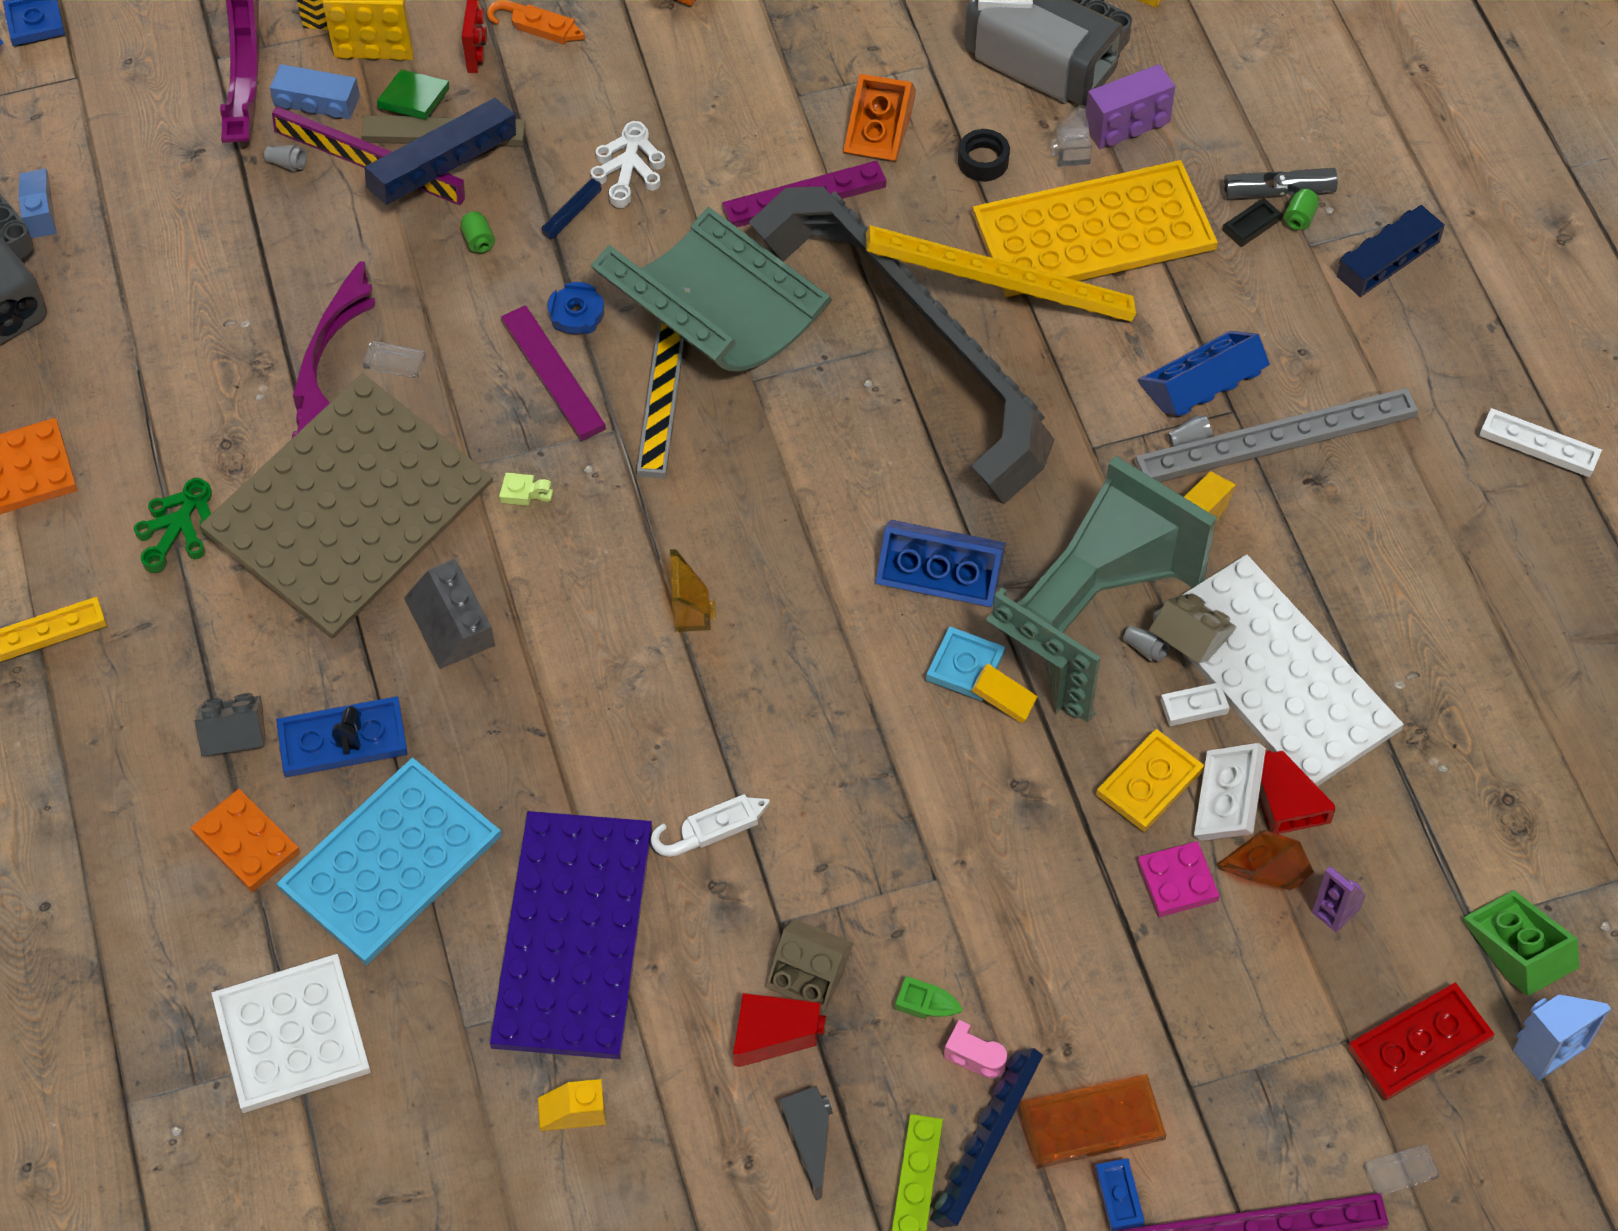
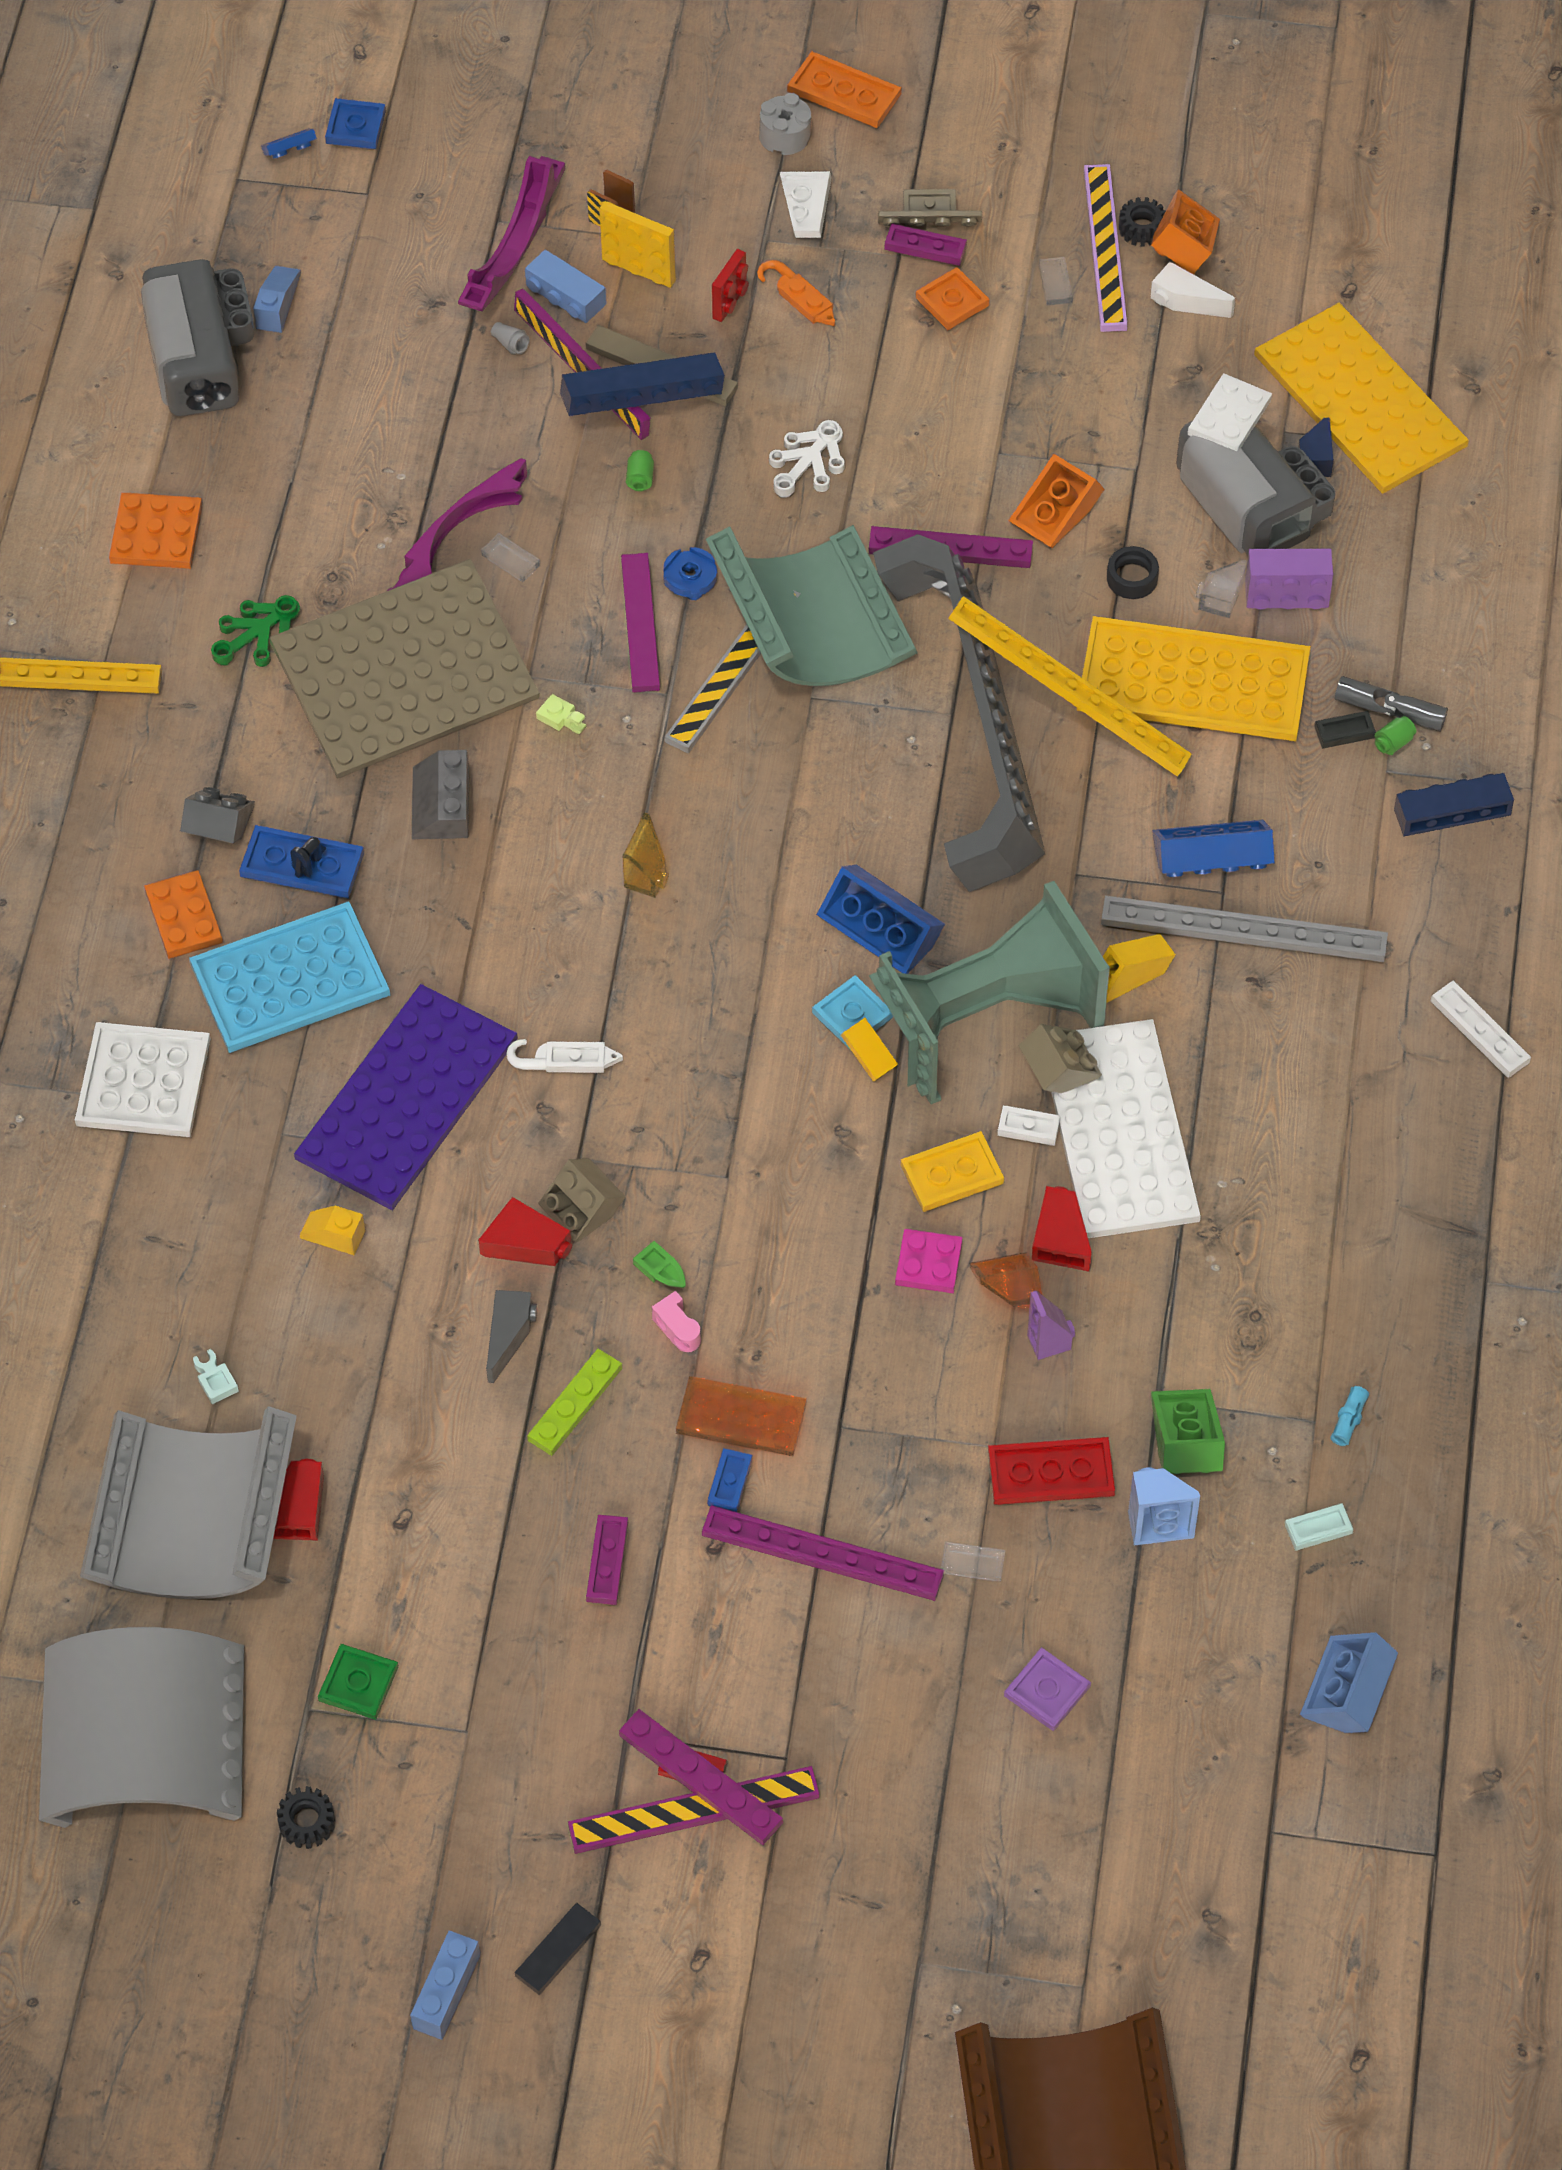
camera: 25 degrees right, 0 degrees up
green tile [377,69,449,120] -> none
dark blue axle [541,178,602,239] -> none
dark blue plate [931,1048,1043,1228] -> none
light grey cone [1123,625,1170,662] -> none
light grey cone [1168,415,1213,447] -> none
white plate [1194,743,1266,841] -> none

